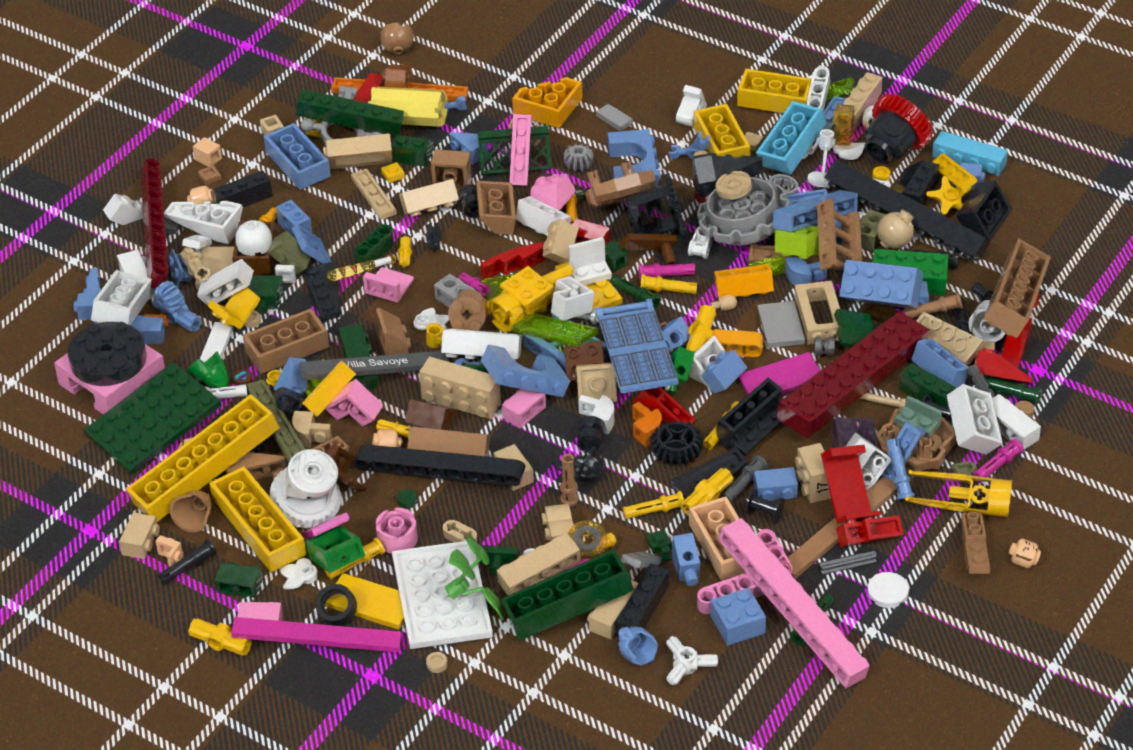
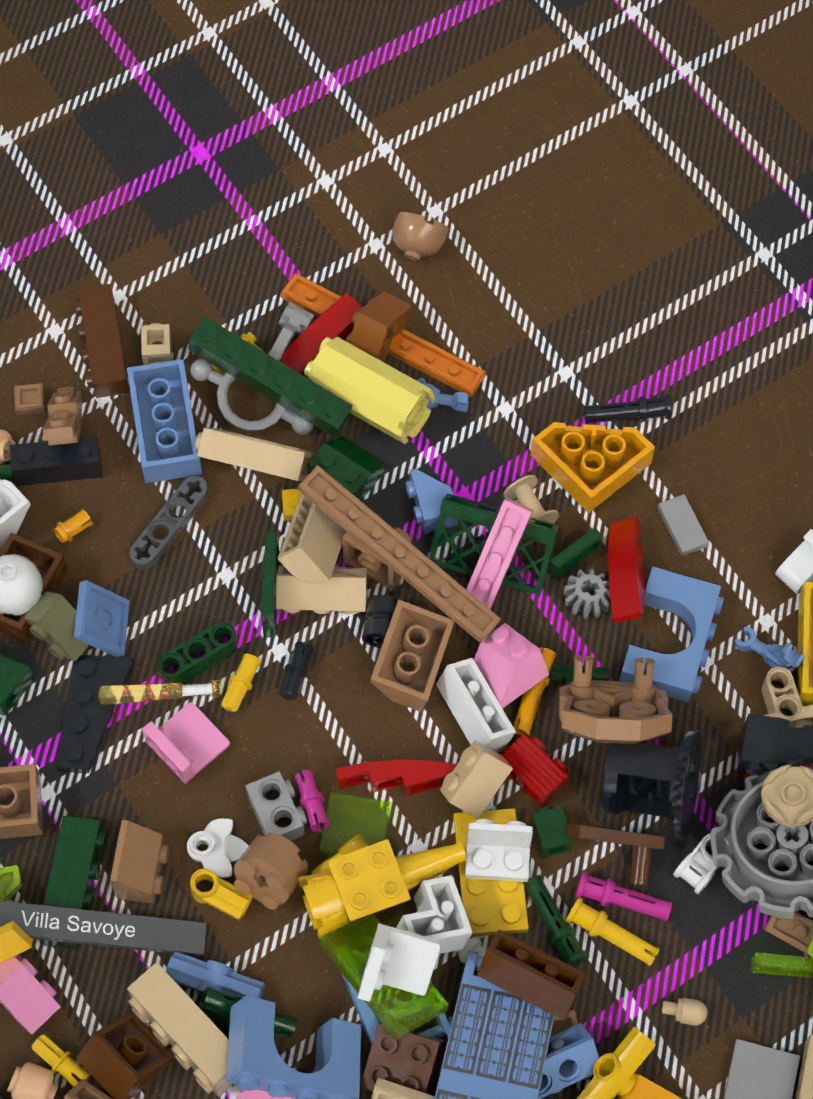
camera: 20 degrees right, 20 degrees up
light nougat brick [193,137,222,167] -> none
white tile [275,265,296,283] -> none
medium blue brick [276,200,312,240] -> none
tan tile [351,169,397,220] -> none
white brick [441,328,522,361] -> none
light orange brick [714,264,774,298] -> none
none -> medium nougat slope [42,387,82,445]
none -> reddish brown brick [74,283,130,398]
none -> dark grey beam [129,476,208,570]
none -> dark green tile [261,532,280,638]
none -> tan brick [278,493,346,584]
none -> medium nougat tile [297,465,501,643]
none -> white bracket [357,923,441,1002]
none -> reddish brown brick [477,929,587,1021]
none -> dark green tile [548,528,602,580]
none -> black pin [584,394,672,424]
none -> red slope [608,516,646,623]

